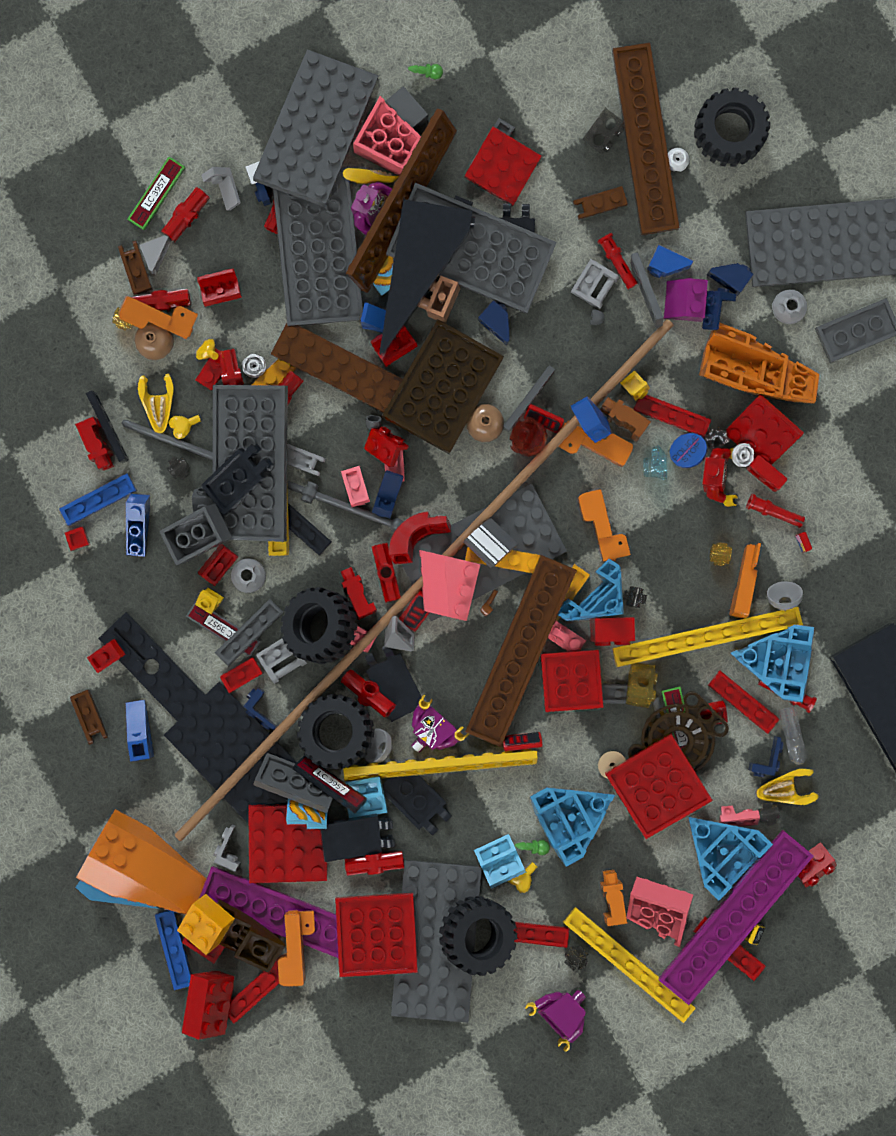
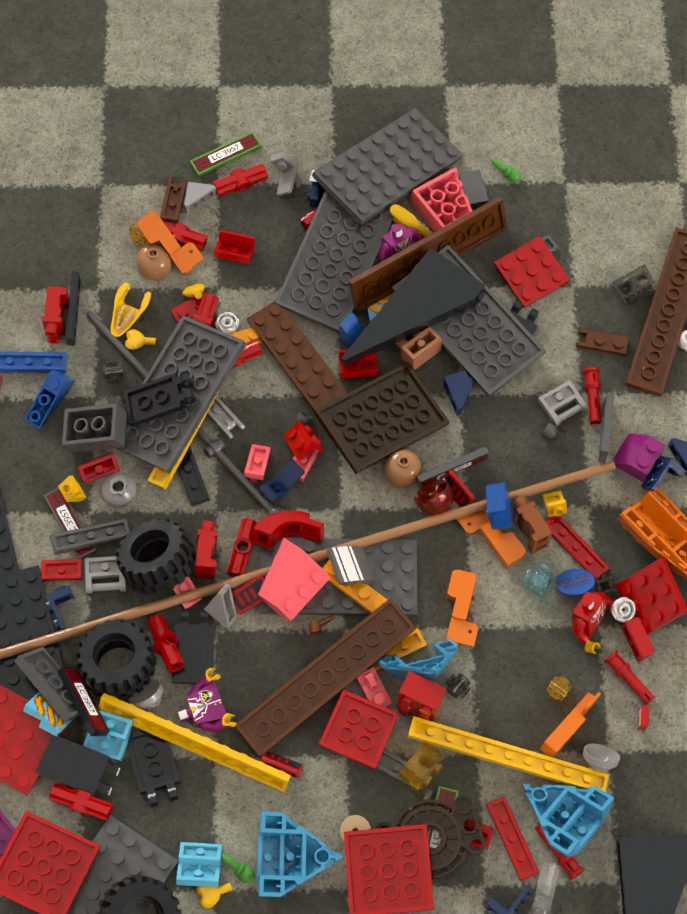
camera: 20 degrees right, 20 degrees down
blue slope [647,245,693,278] -> none

